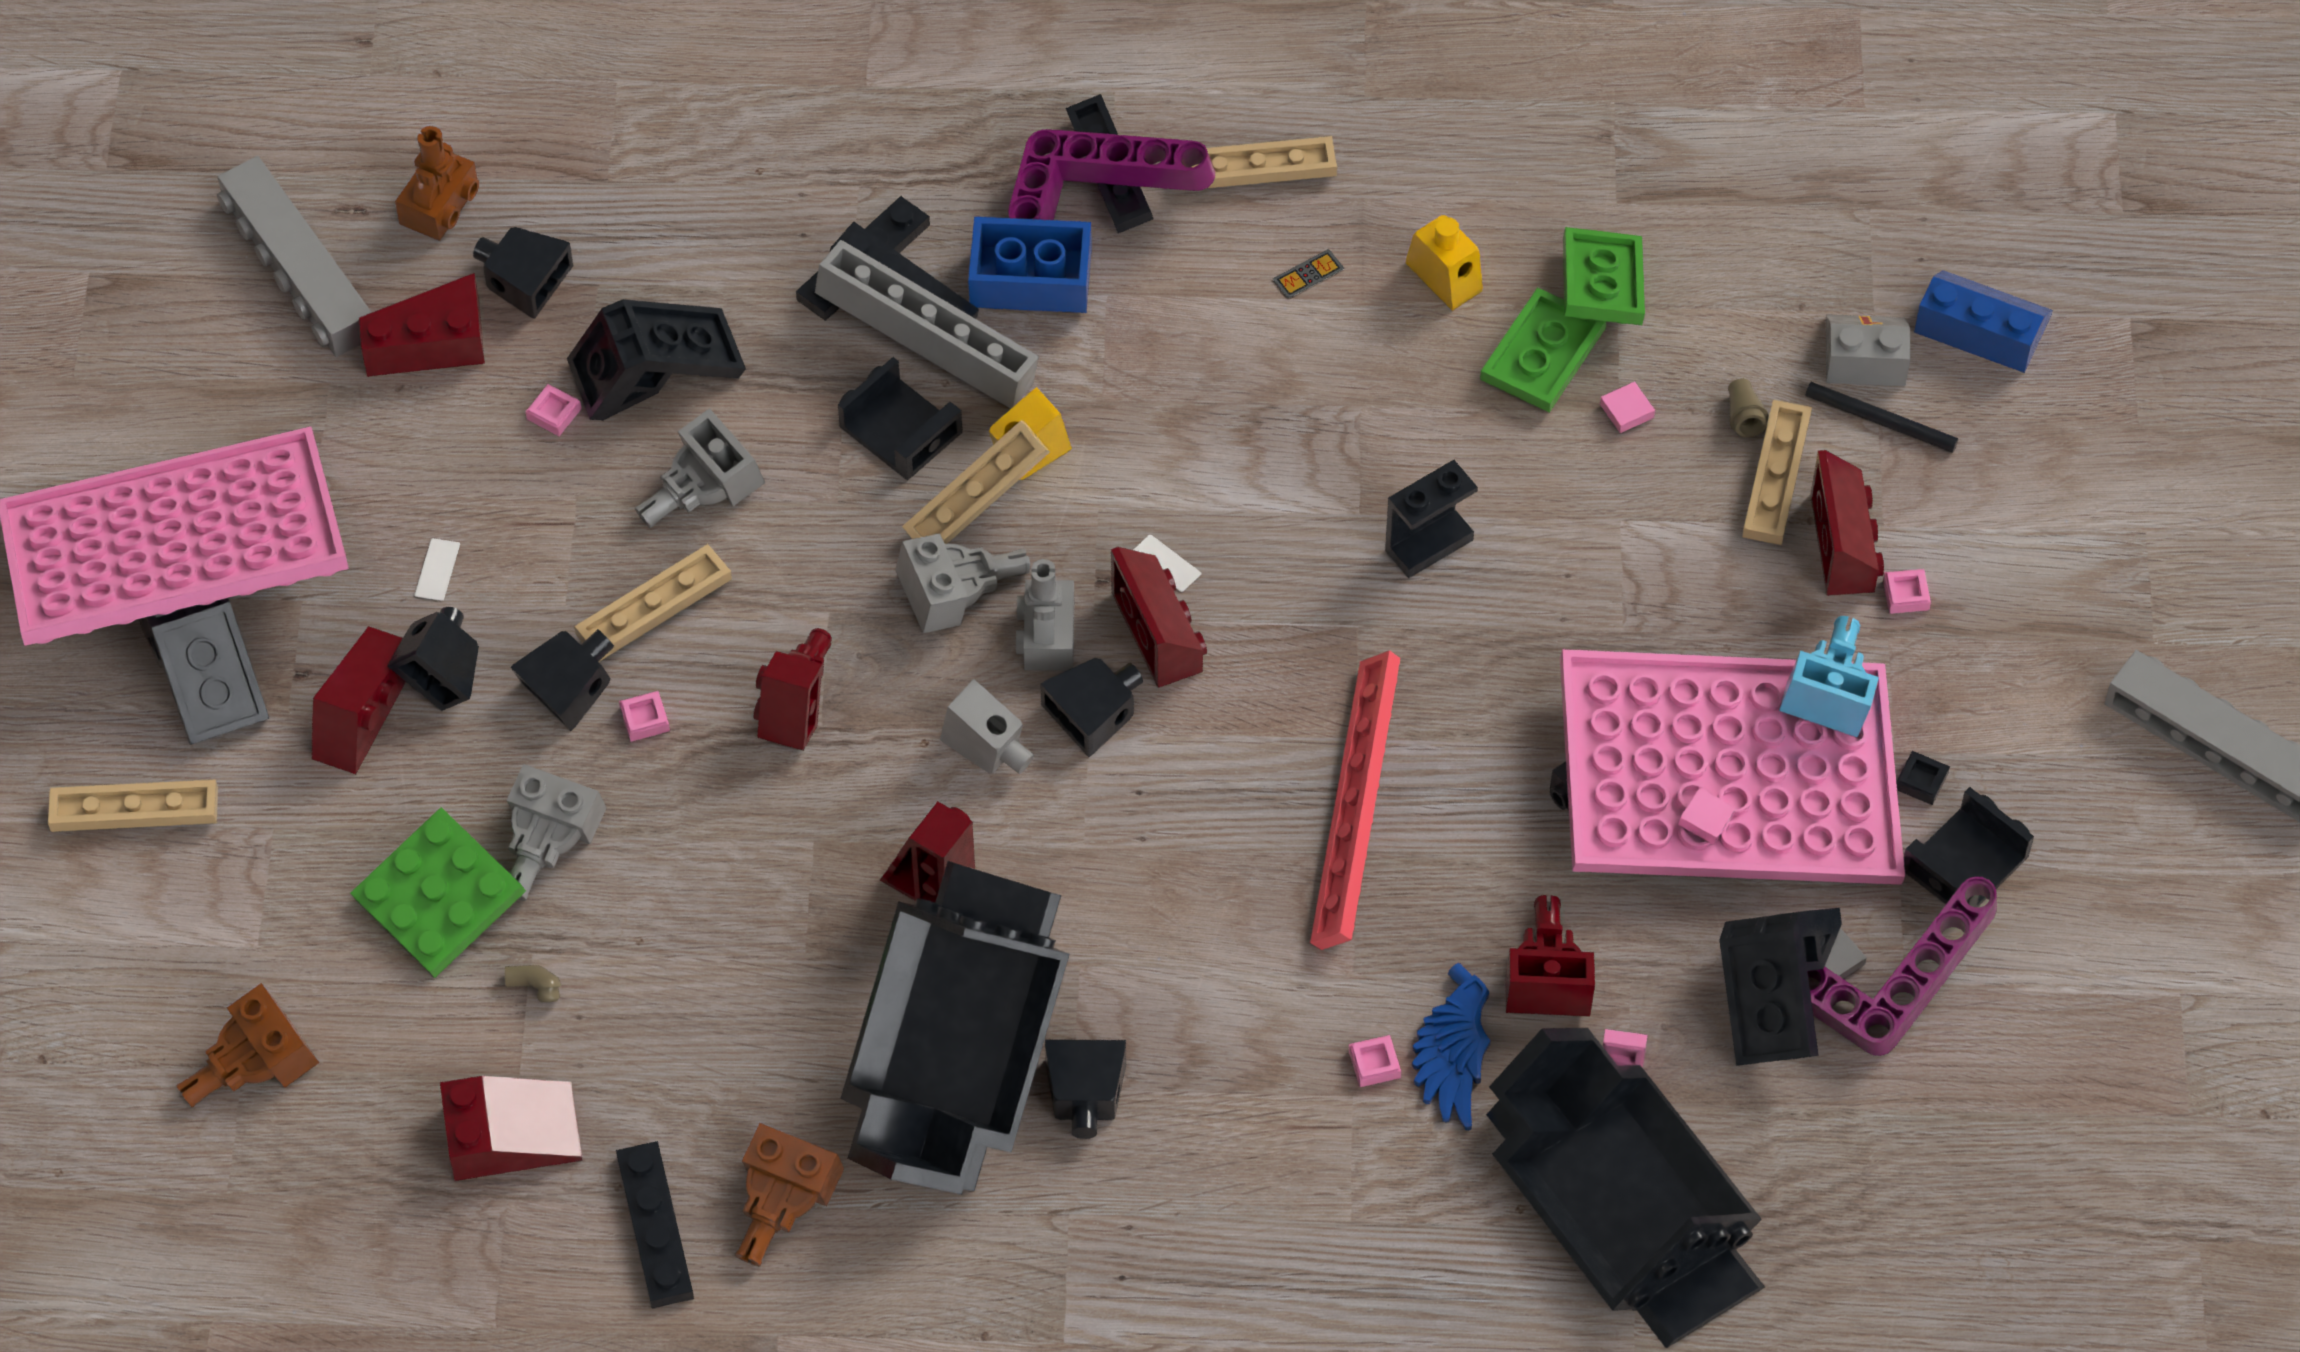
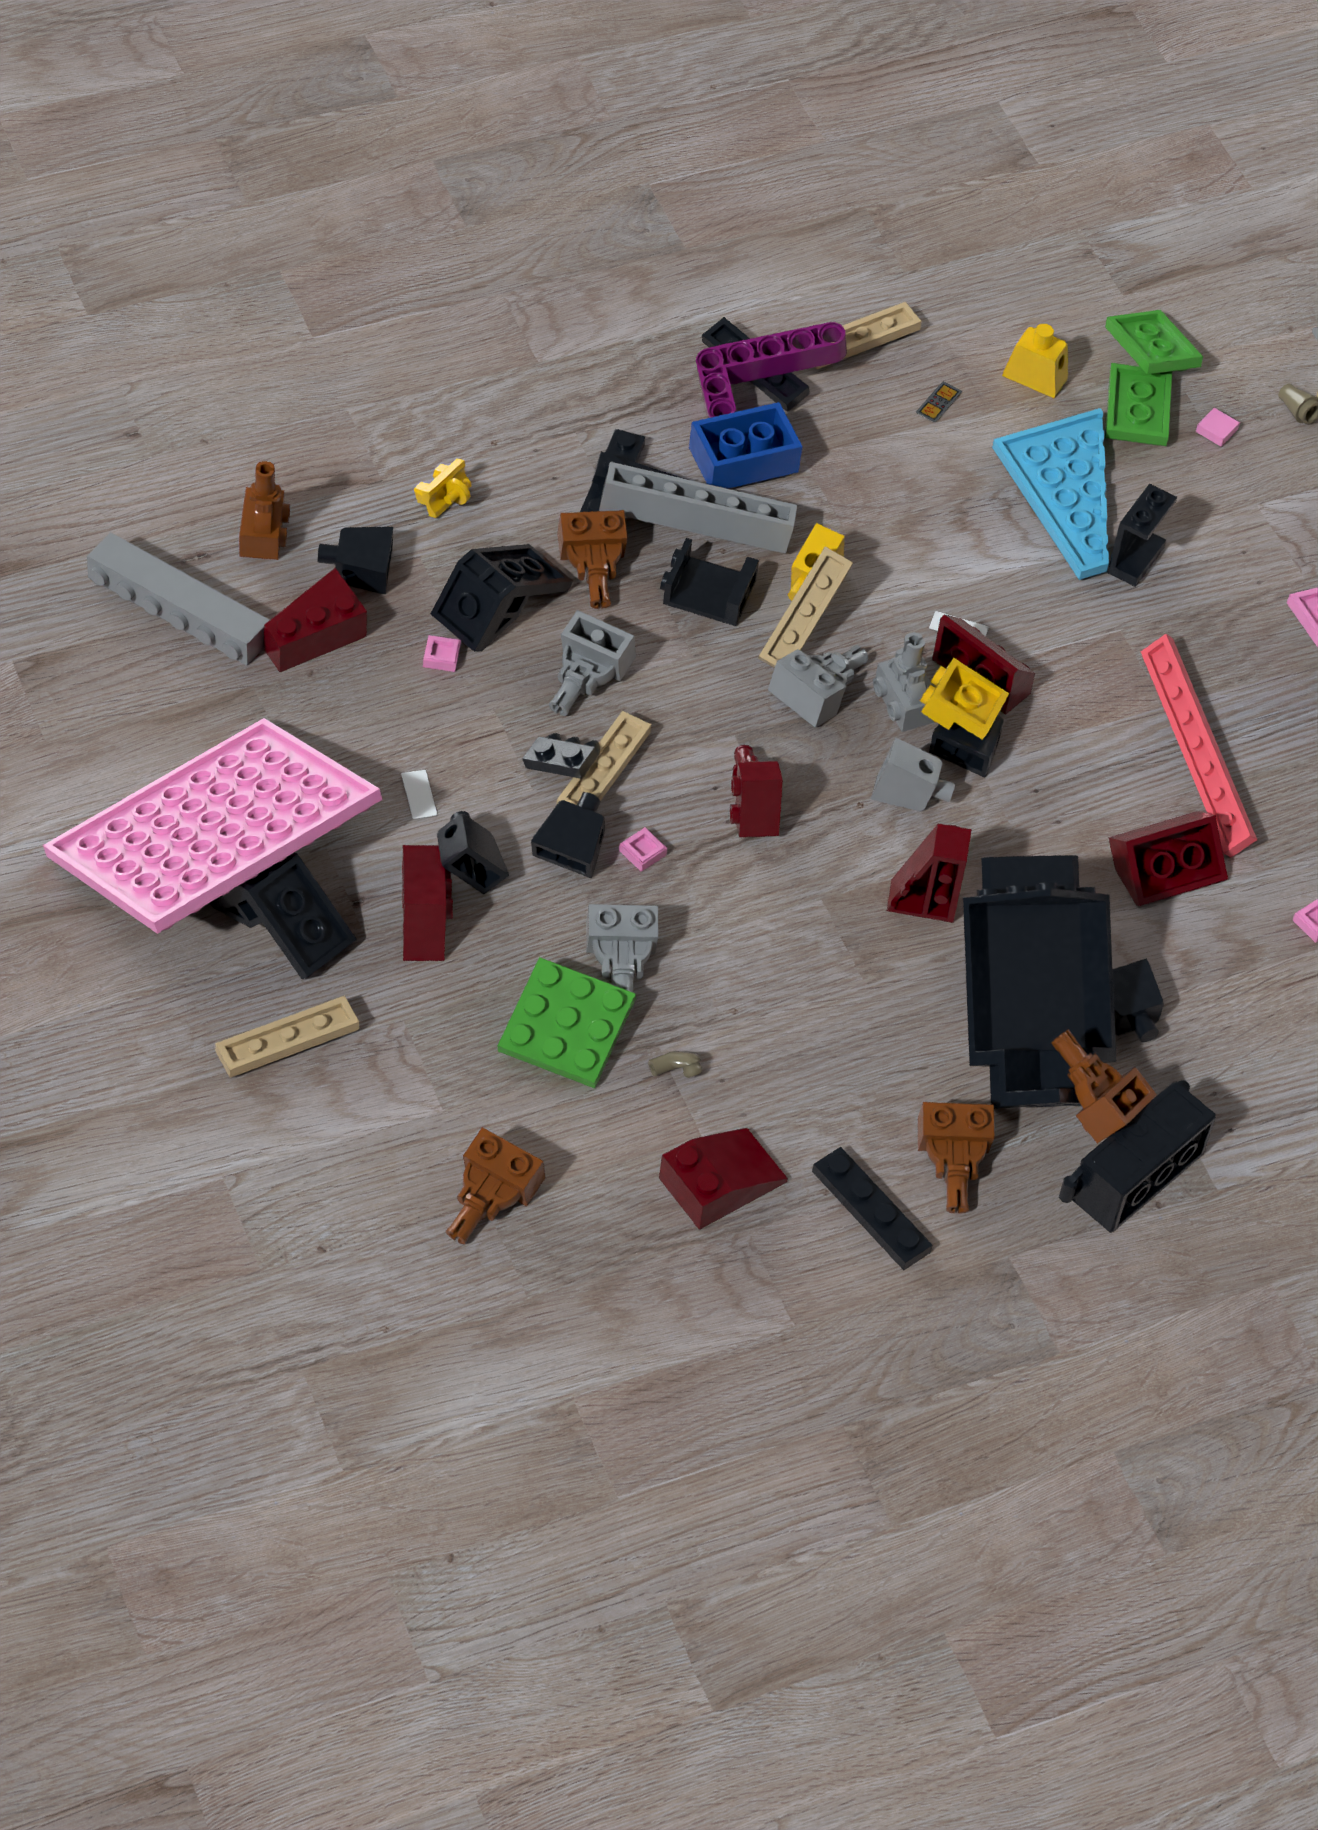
camera: 30 degrees left, 5 degrees down
none -> yellow hips [414,458,472,518]
none -> black plate [522,733,600,779]
none -> dark orange brick [557,510,627,609]
none -> yellow plate [920,658,1009,740]
none -> medium azure wing [992,408,1109,580]
none -> dark orange brick [1051,1029,1157,1144]
none -> black container [1059,1080,1216,1233]
none -> dark red slope [1108,811,1228,906]

